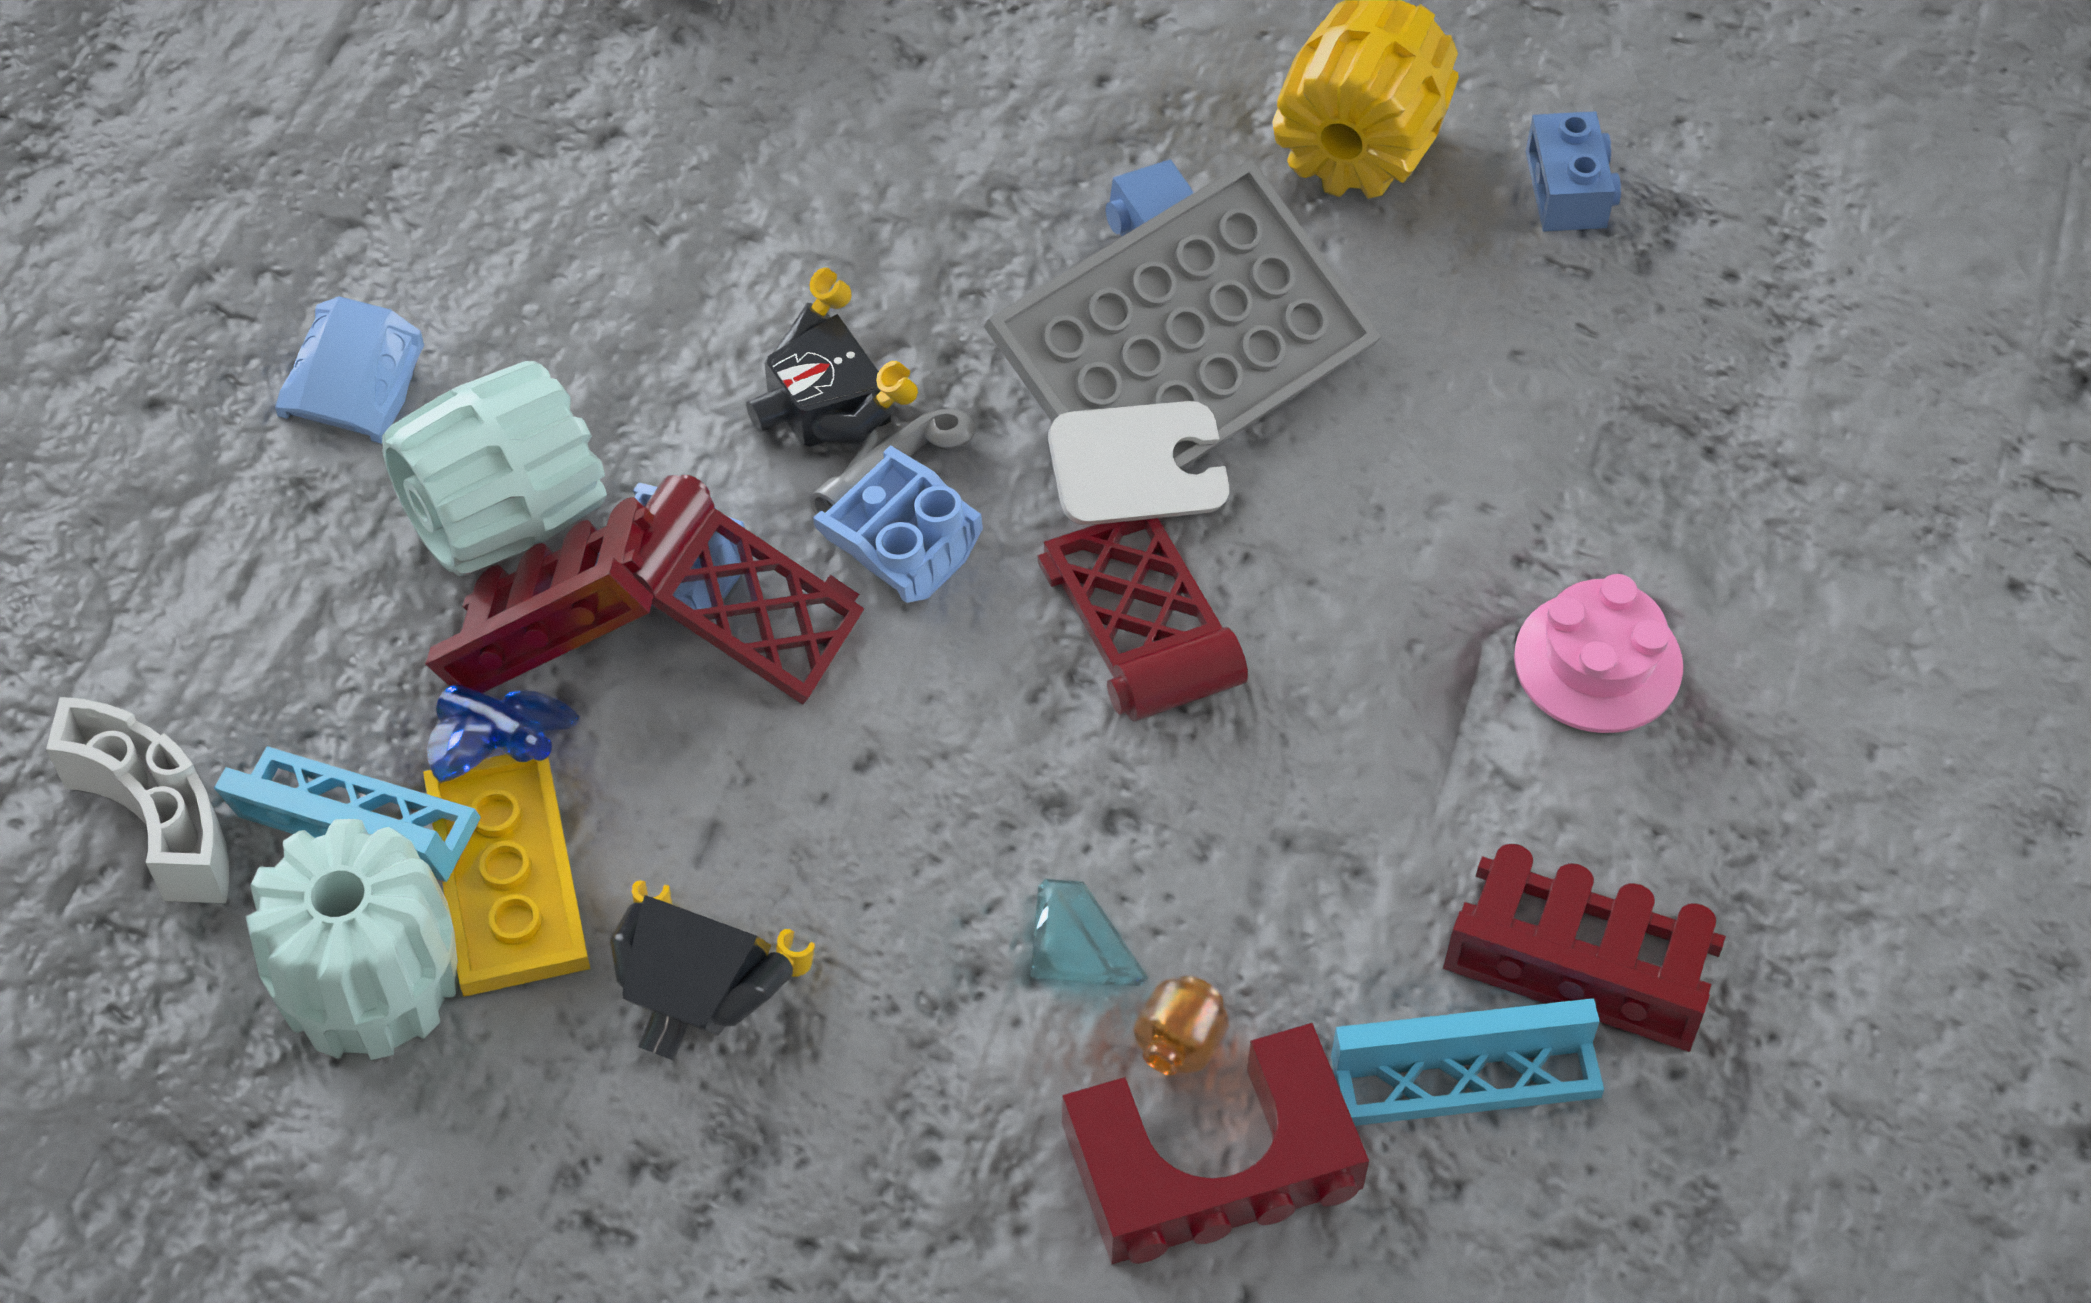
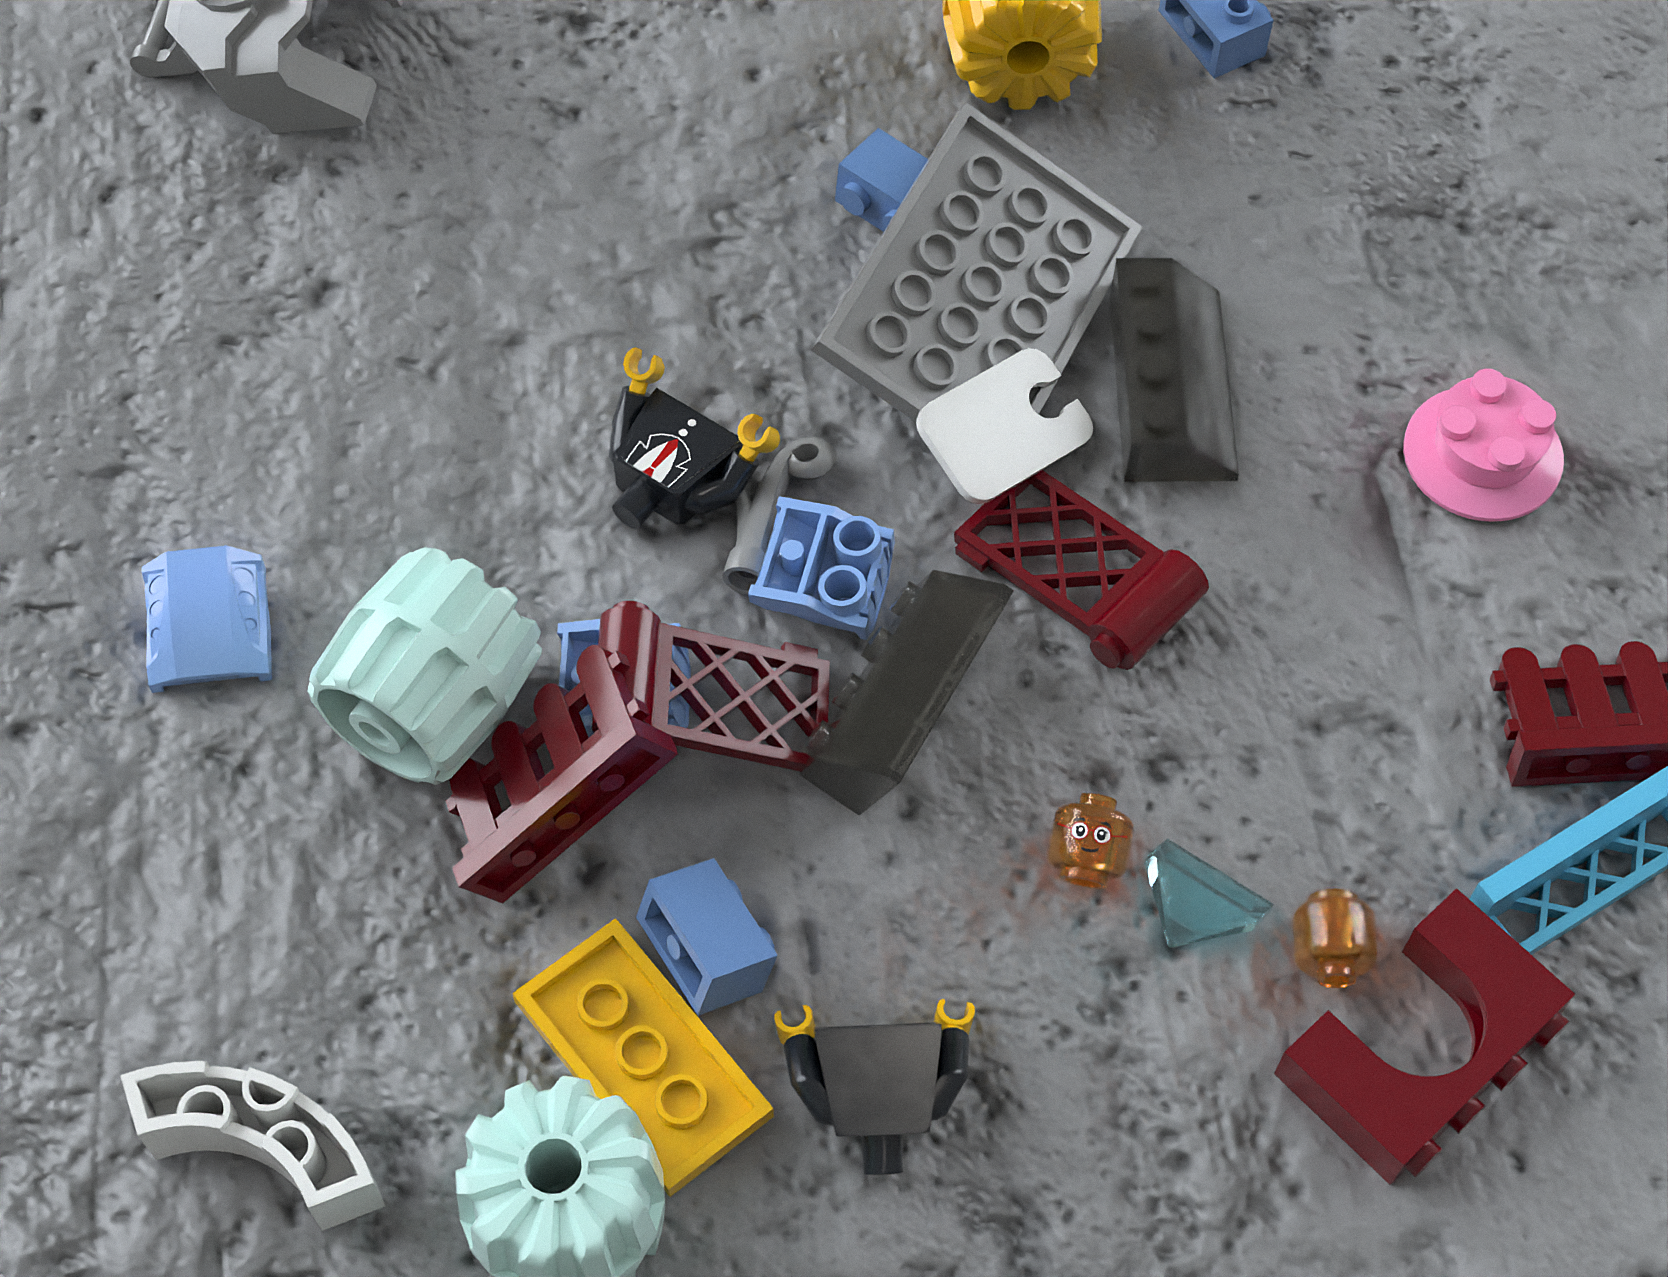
camera: 25 degrees left, 5 degrees up
medium azure fence [214,746,481,882] -> none
clear blue plant [427,684,580,783] -> none
none -> medium blue brick [636,858,778,1016]
none -> clear smoke slope [799,570,1014,815]
none -> clear orange head [1047,793,1134,889]
none -> clear smoke slope [1110,258,1239,482]

